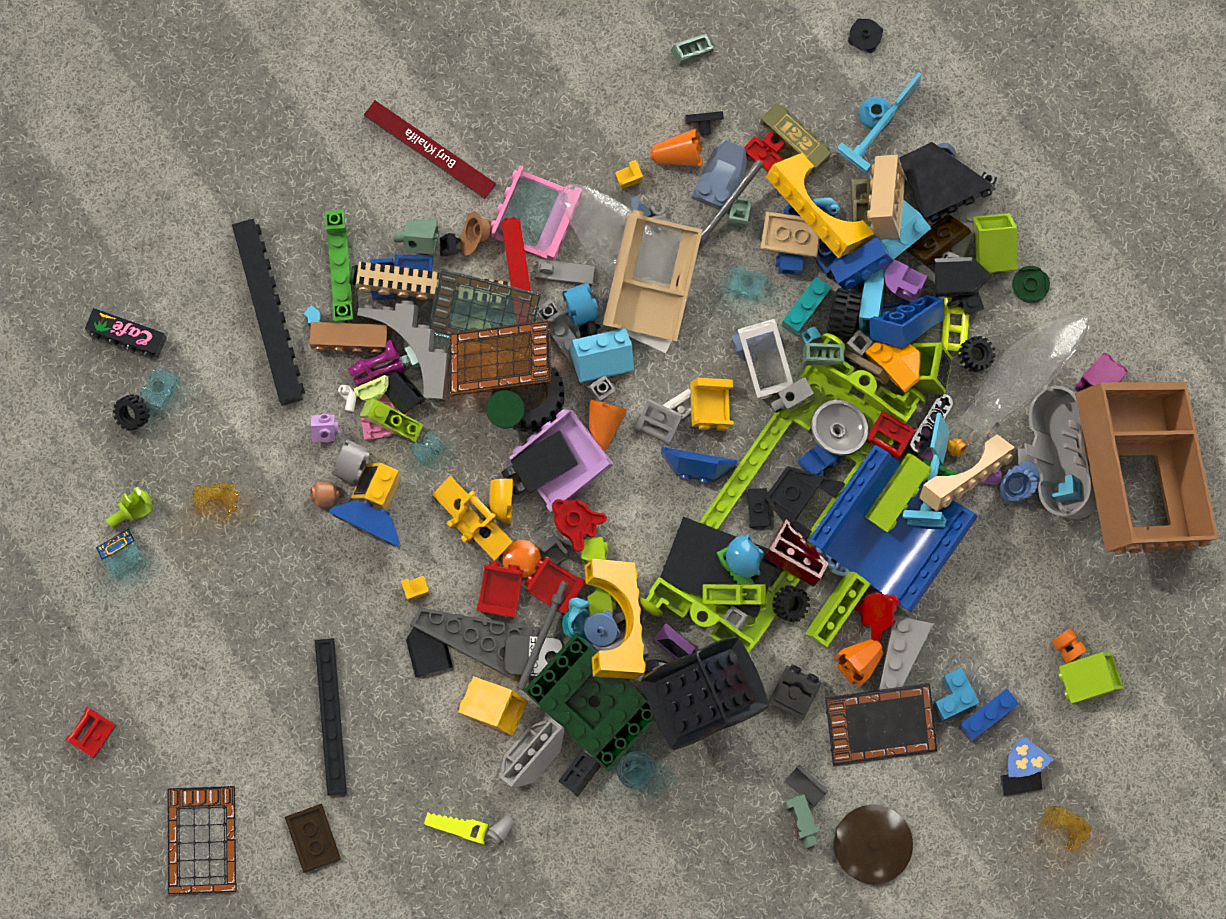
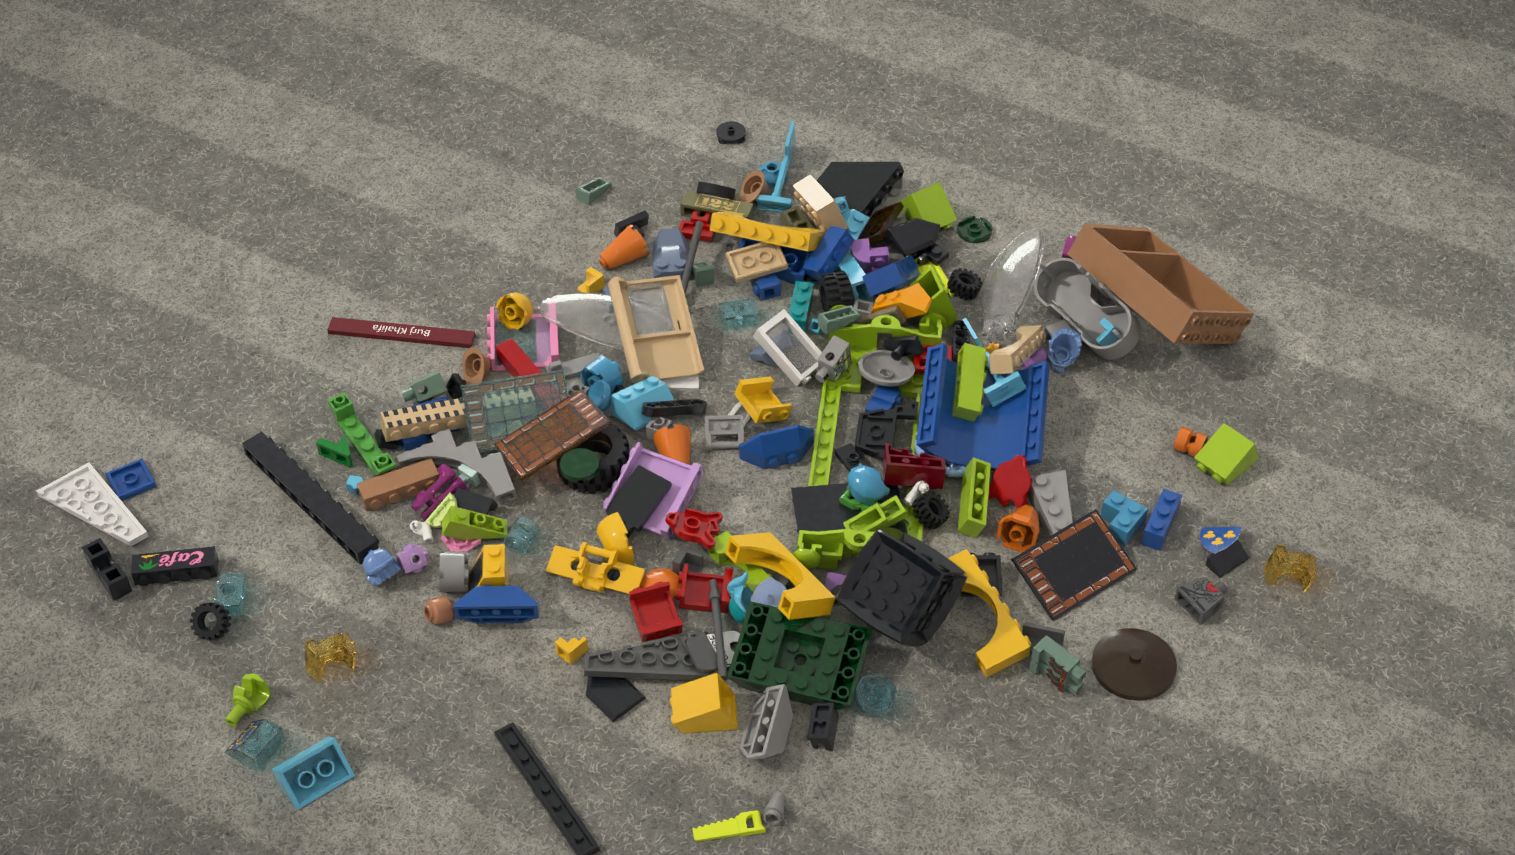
camera: 25 degrees left, 30 degrees down
none -> white wing [36,463,149,546]
none -> black arch [82,538,132,601]
none -> blue tile [105,458,157,501]
none -> medium azure slope [271,736,355,810]
none -> green slope [316,435,353,468]
none -> medium blue hair [362,549,402,586]
none -> yellow cylinder [496,292,533,330]
none -> dark azure piece [587,380,612,412]
none -> black beam [641,399,707,417]
none -> black tyre [696,182,736,200]
none -> medium nougat piece [738,170,768,203]
none -> medium azure piece [834,196,849,213]
none -> black tile [883,335,924,361]
none -> white arm [903,481,929,507]
none -> yellow arch [948,549,1032,677]
none -> dark grey torso [1175,577,1227,625]

